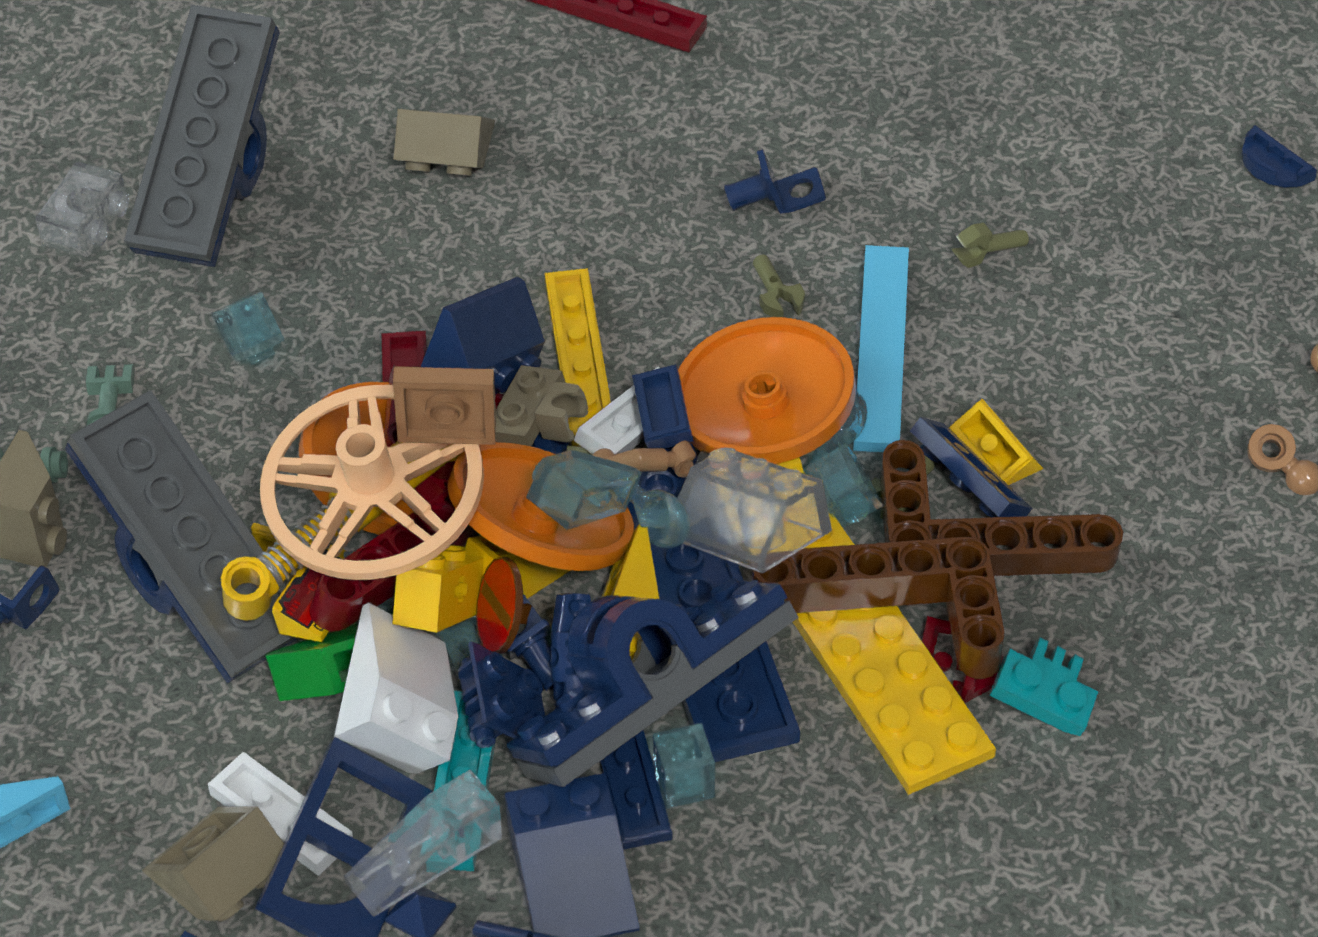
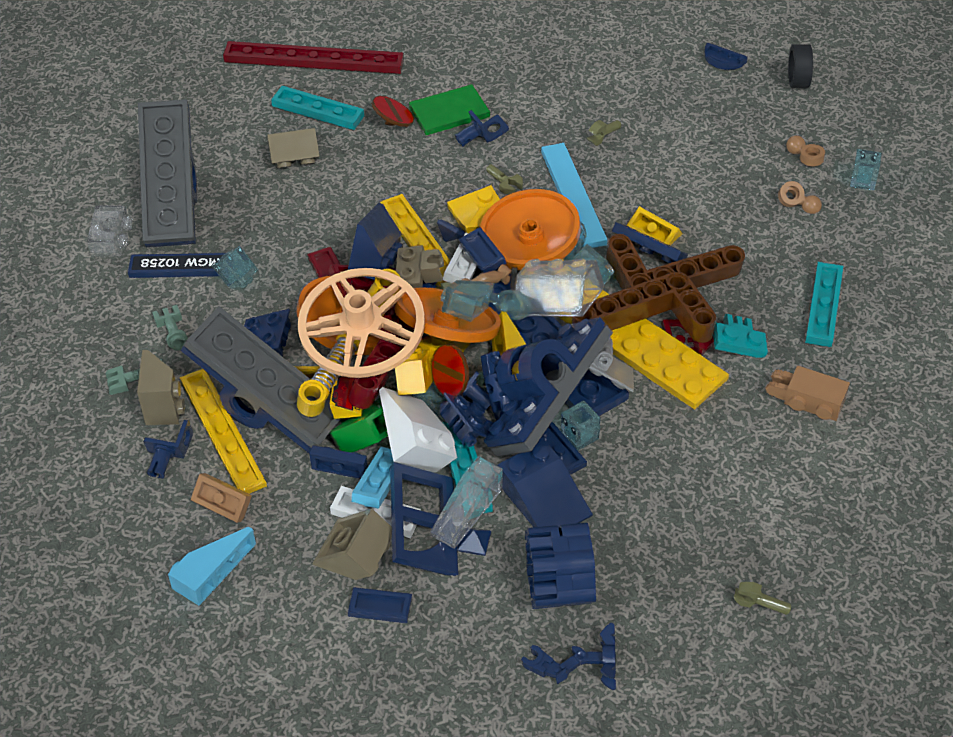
camera: 20 degrees left, 0 degrees up
medium nougat tile [393,367,496,445] -> none
none -> tile [128,253,232,278]
none -> yellow tile [180,369,267,494]
none -> medium nougat plate [191,473,252,523]
none -> dark blue hinge [244,309,292,357]
none -> teal plate [271,86,364,130]
none -> dark blue plate [309,445,368,479]
none -> medium azure plate [351,447,394,509]
none -> piece [371,96,414,127]
none -> green tile [409,84,490,136]
none -> dark blue slope [437,219,466,242]
none -> yellow plate [447,185,500,233]
none -> light grey hinge [588,337,634,392]
none -> medium nougat hinge [765,365,850,421]
none -> teal plate [805,262,844,347]

